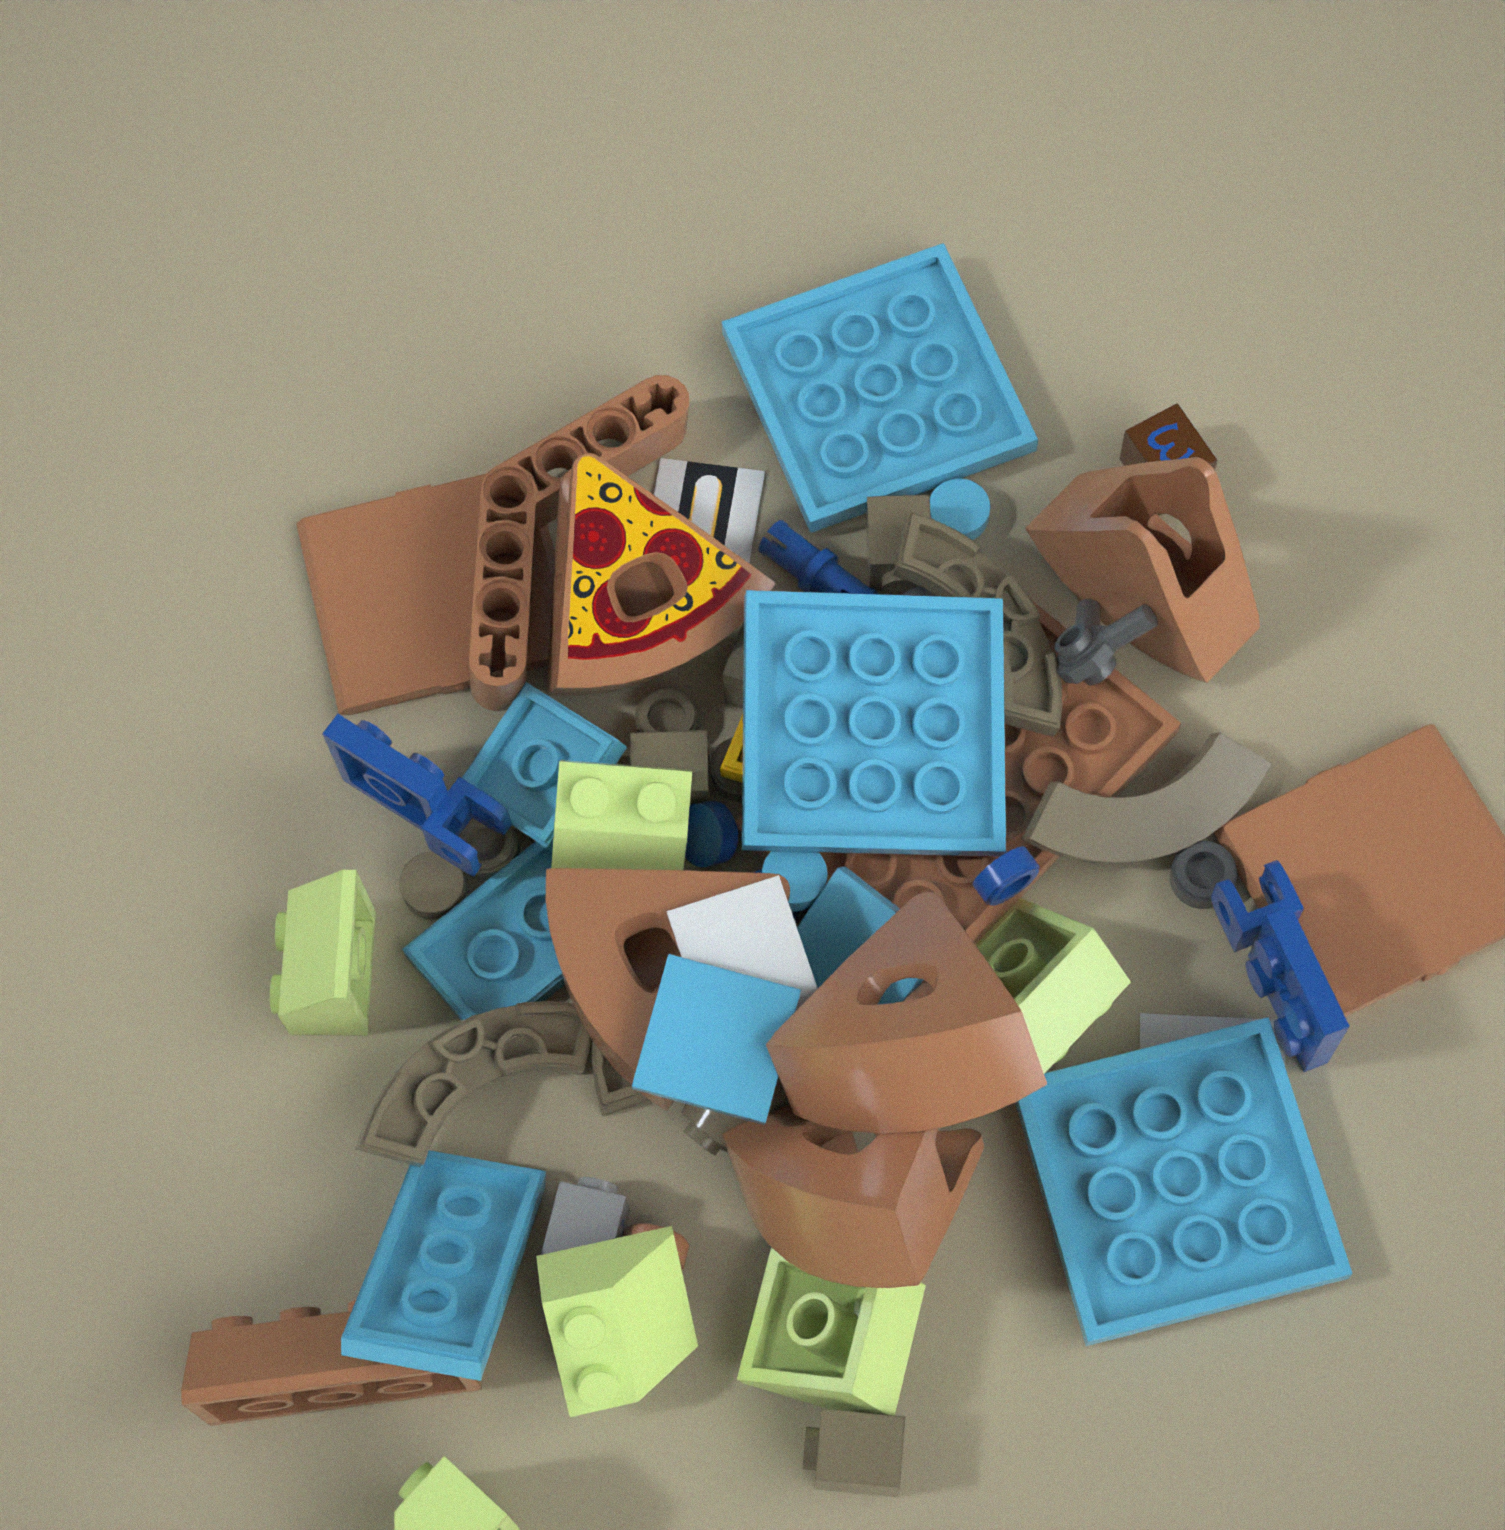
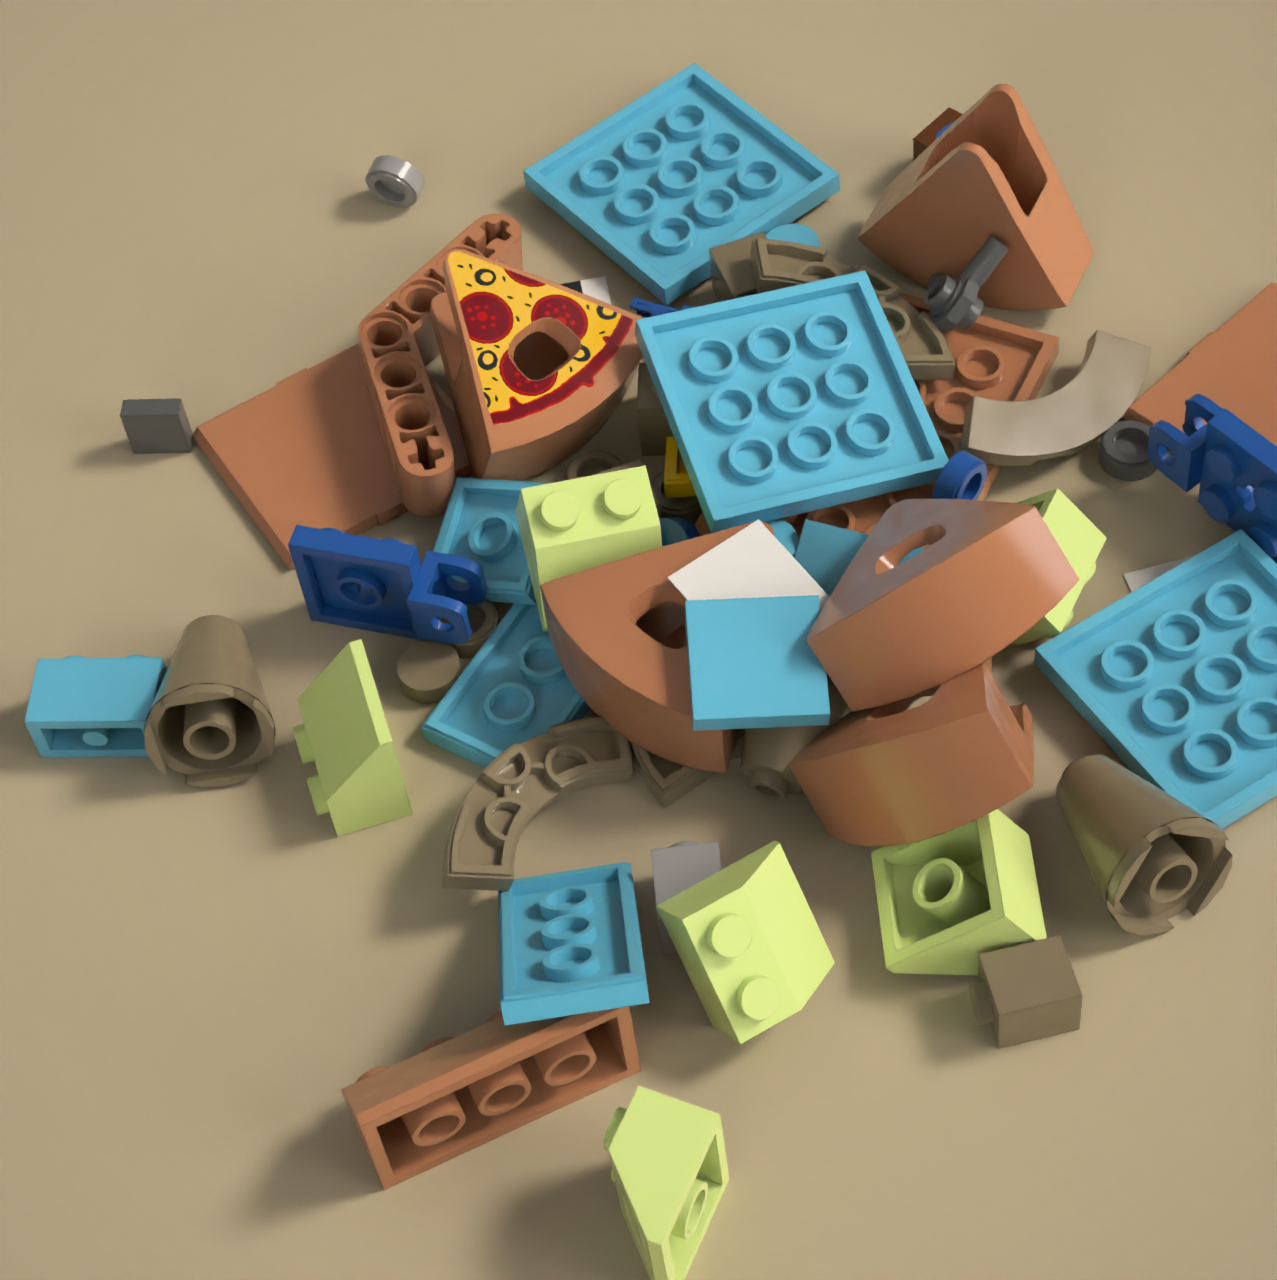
camera: 15 degrees left, 15 degrees down
none -> medium azure brick [24,655,167,757]
none -> dark grey tile [120,398,194,454]
none -> dark tan cone [144,615,276,787]
none -> light grey tile [365,155,424,207]
none -> dark tan cone [1056,754,1232,936]

